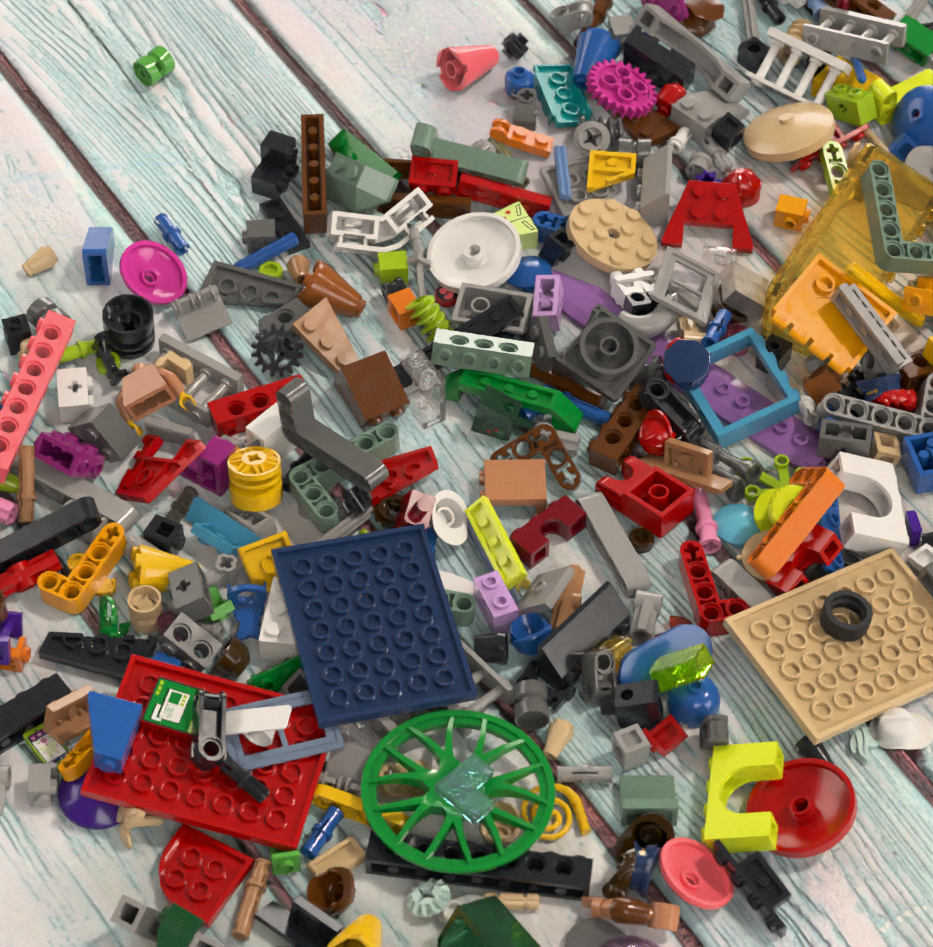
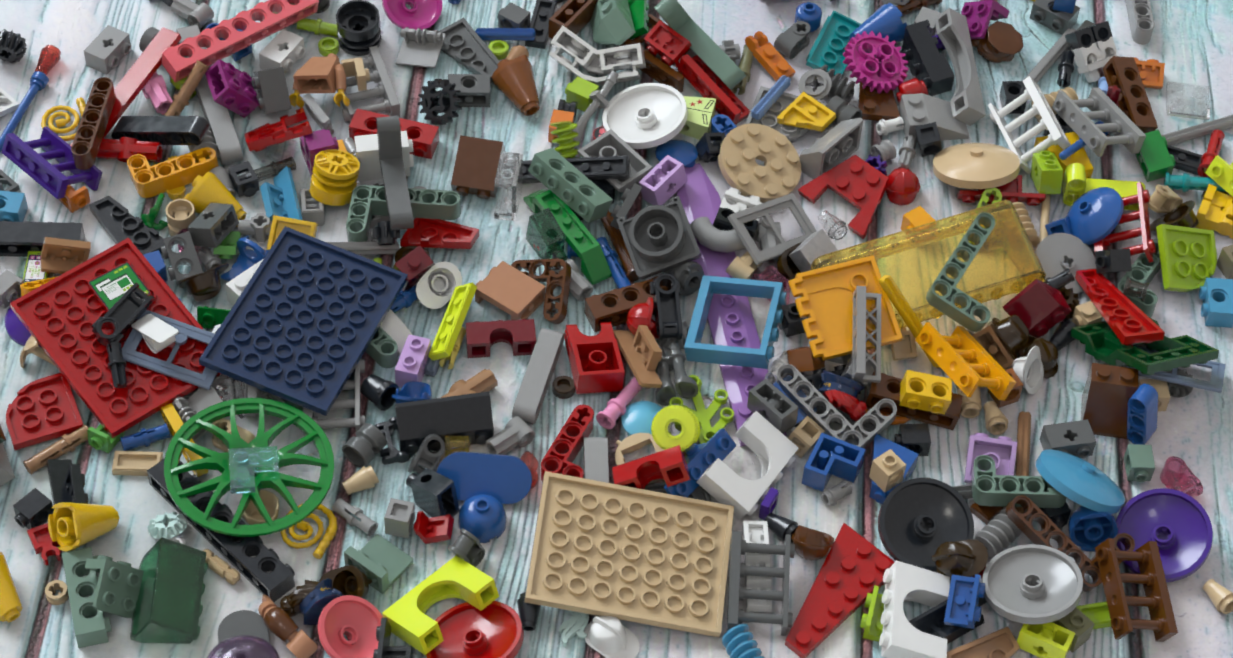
camera: 35 degrees right, 0 degrees up
blue slope [88,690,142,774] -> none
black piece [91,331,128,386] -> none
wing [292,297,359,375] -> none
reddish brown piece [306,867,356,916] -> none
light grey plate [517,566,575,617] -> none
clear neon green brick [649,643,715,693] -> none
dark blue piece [663,337,710,390] -> none
blue pin [702,309,732,348] -> none
orange beam [747,466,845,580] -> none
black tyre [819,590,873,642] -> none

